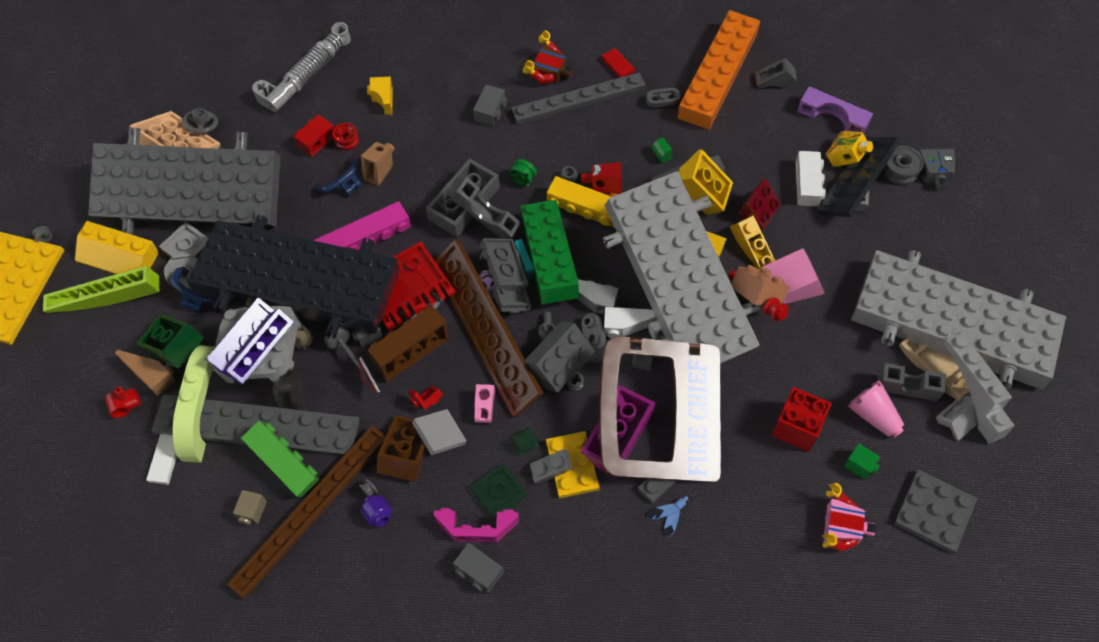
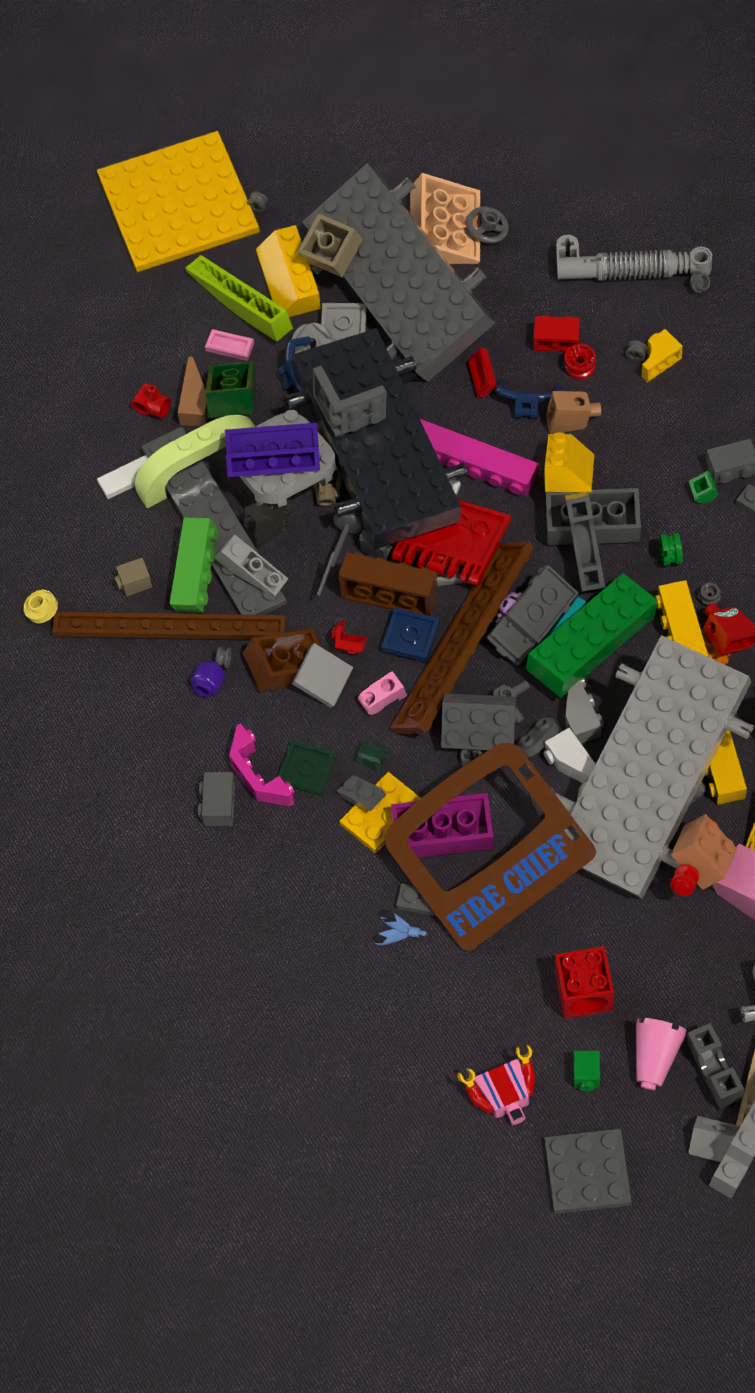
camera: 60 degrees right, 0 degrees up
none -> light yellow plate [24,590,58,623]
none -> bright pink tile [205,329,254,361]
none -> light grey slope [214,535,288,597]
none -> dark tan brick [297,213,363,277]
none -> dark grey bracket [313,366,387,437]
none -> dark blue plate [382,608,440,662]
none -> red tile [468,348,497,398]
none -> yellow slope [545,432,594,492]
none -> dark grey bush [625,341,648,362]
none -> green brick [688,471,718,503]
none -> dark grey plate [690,271,710,293]

